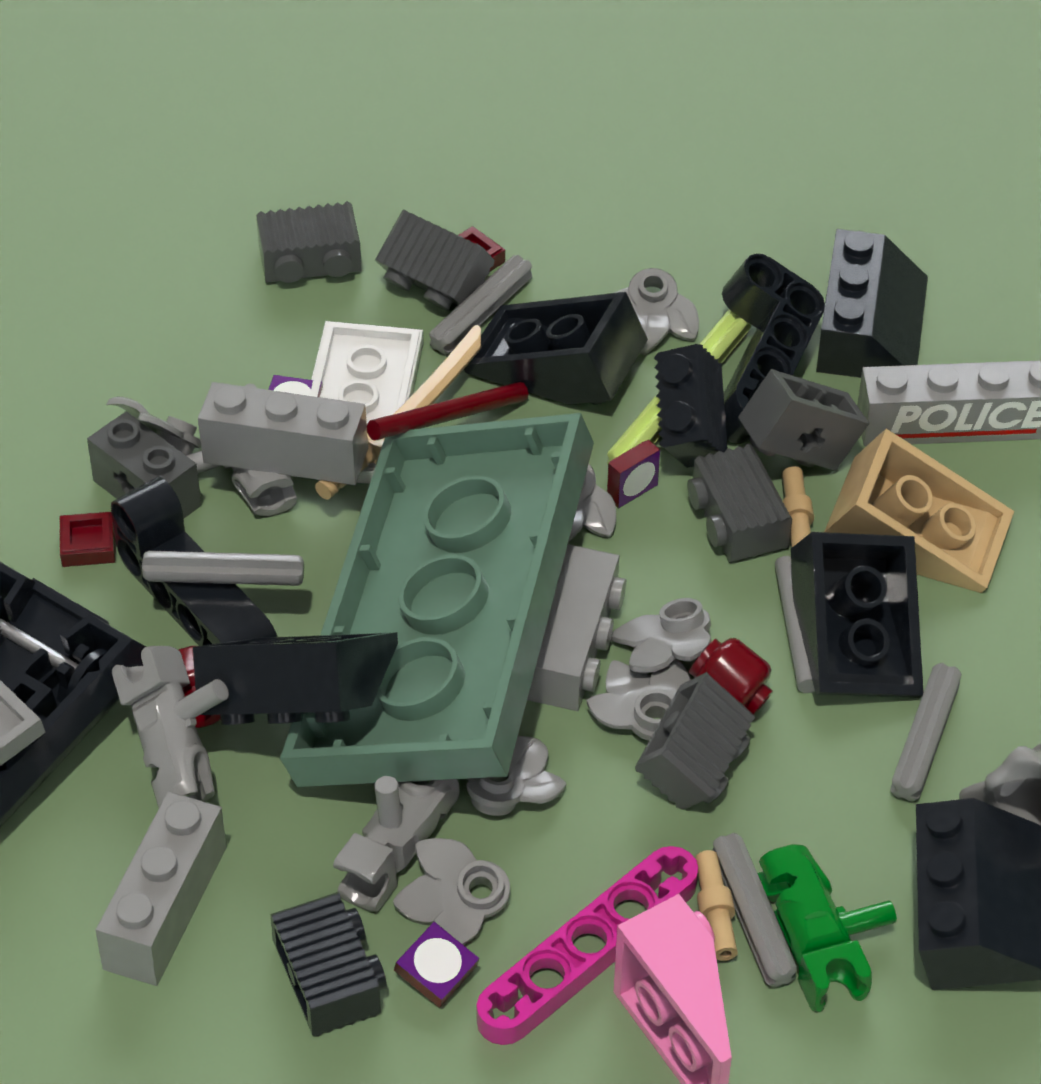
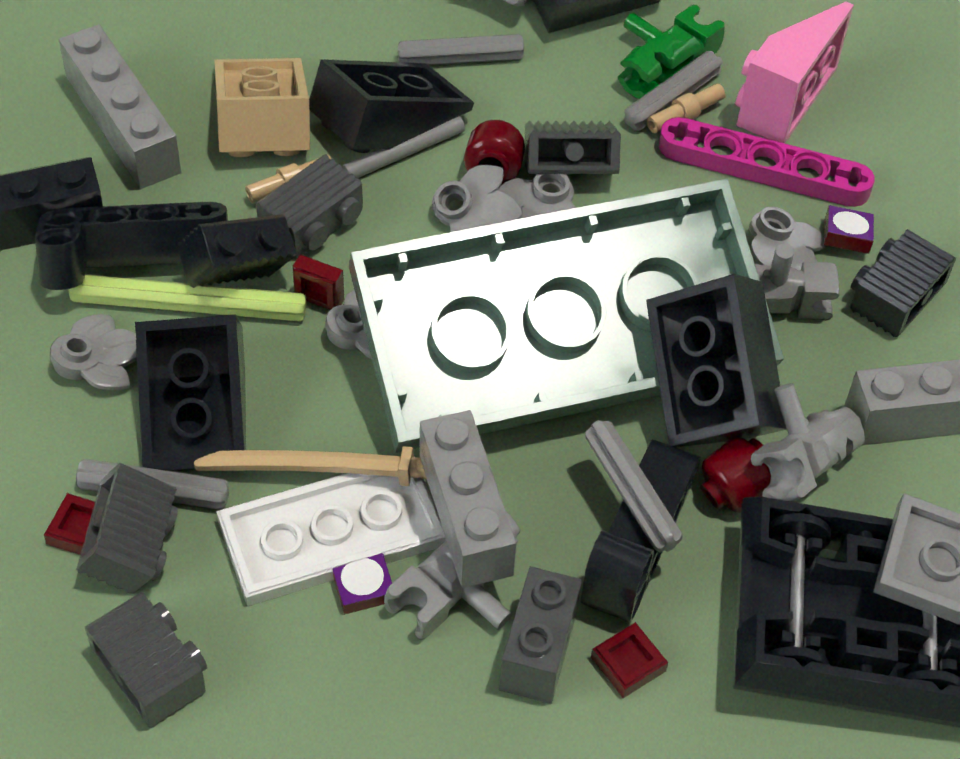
camera: 120 degrees left, 5 degrees up
light grey plate [107,396,201,455] -> none
dark red bar [367,382,528,440] -> none
dark grey brick [738,369,870,471] -> none

